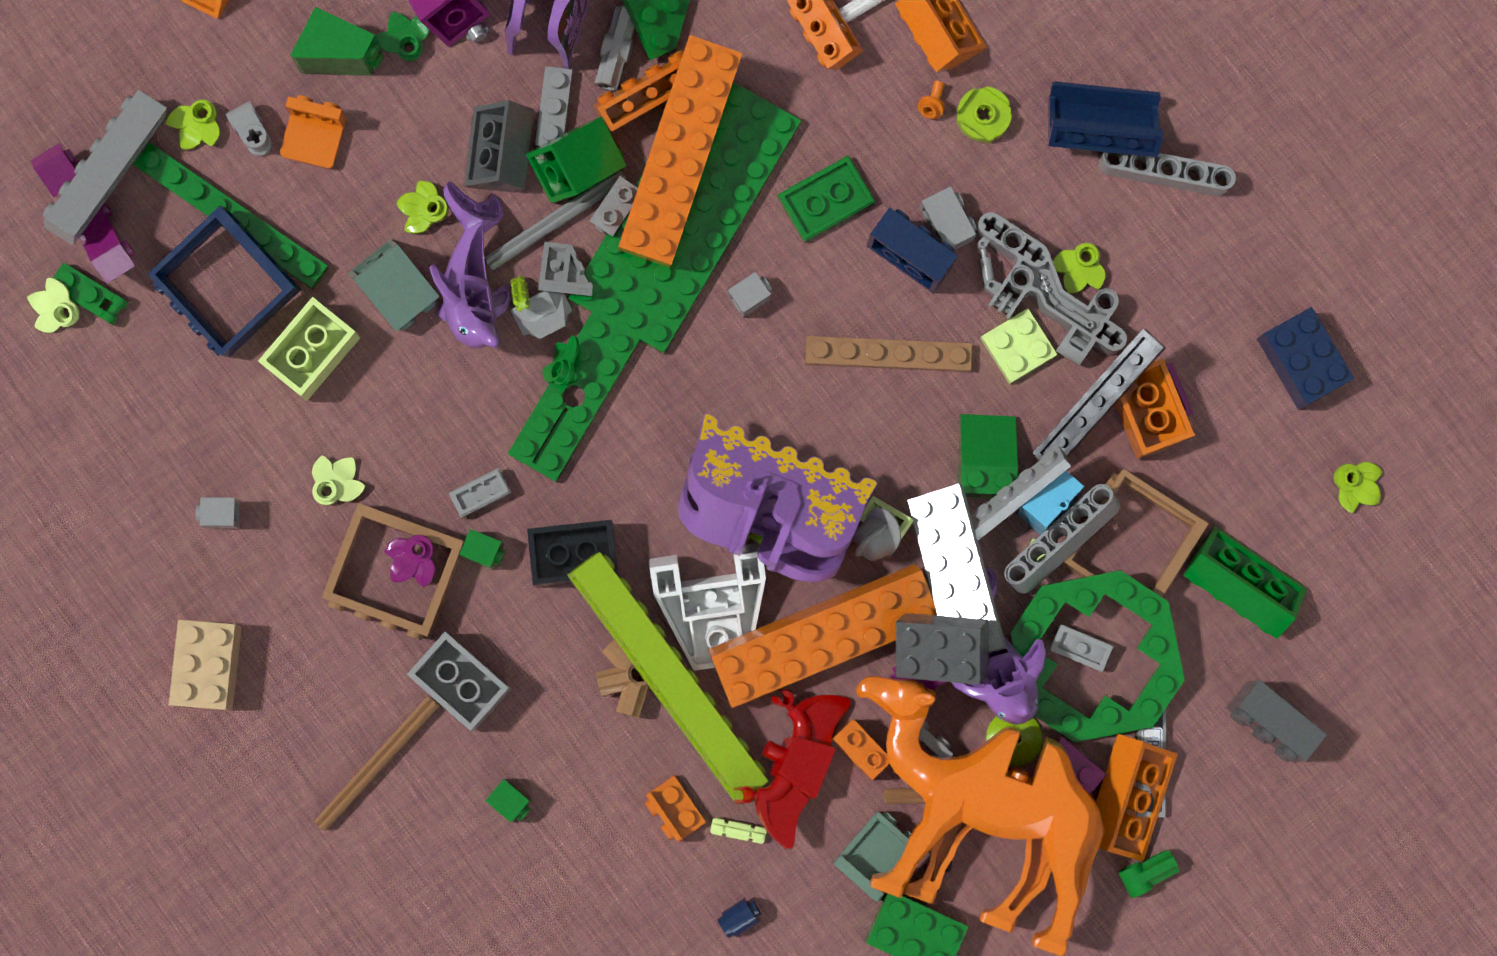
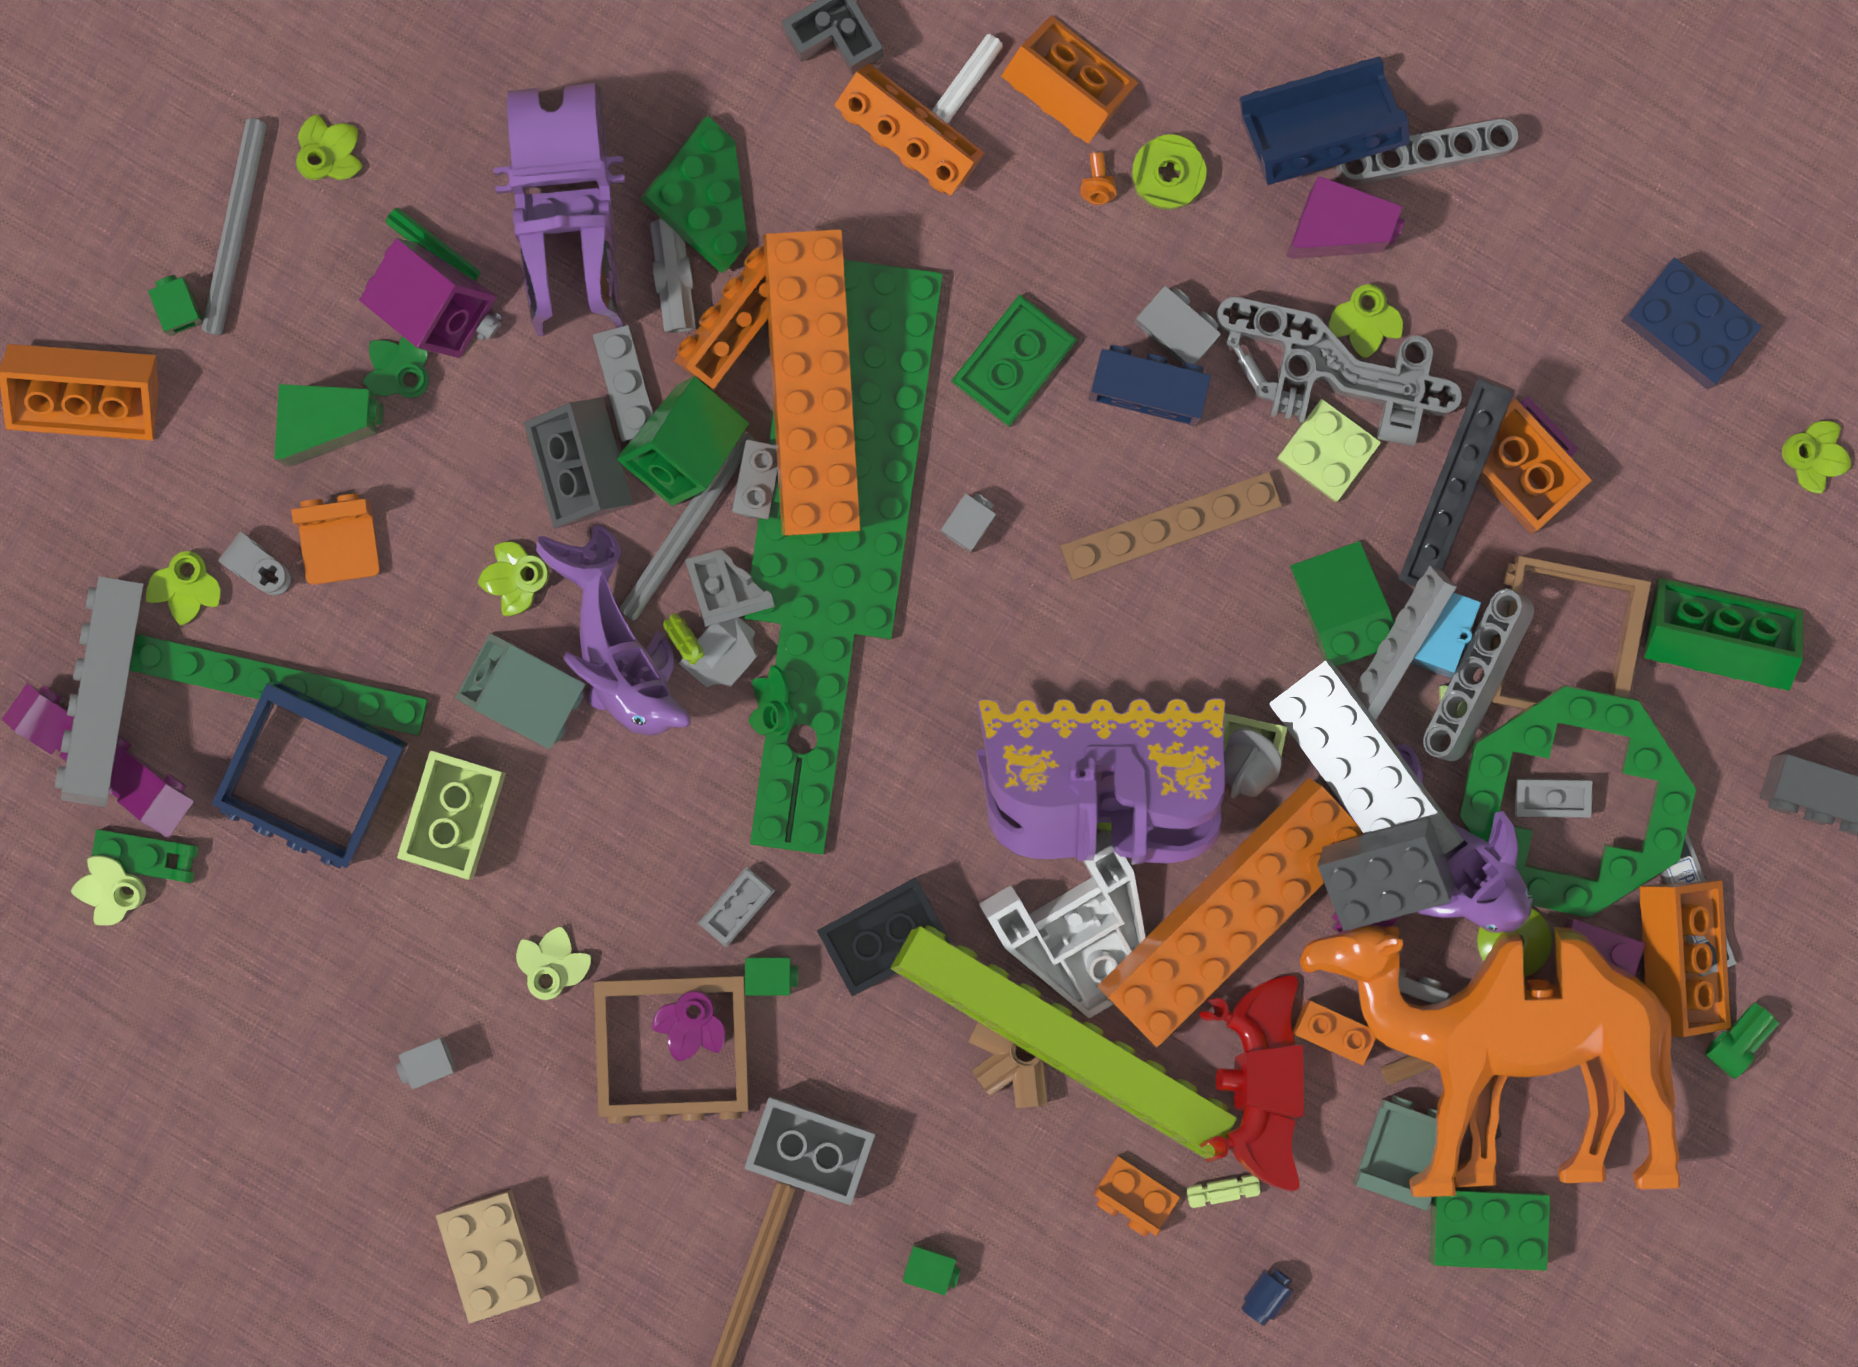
camera: 20 degrees left, 5 degrees up
none -> magenta slope [1286,176,1405,259]

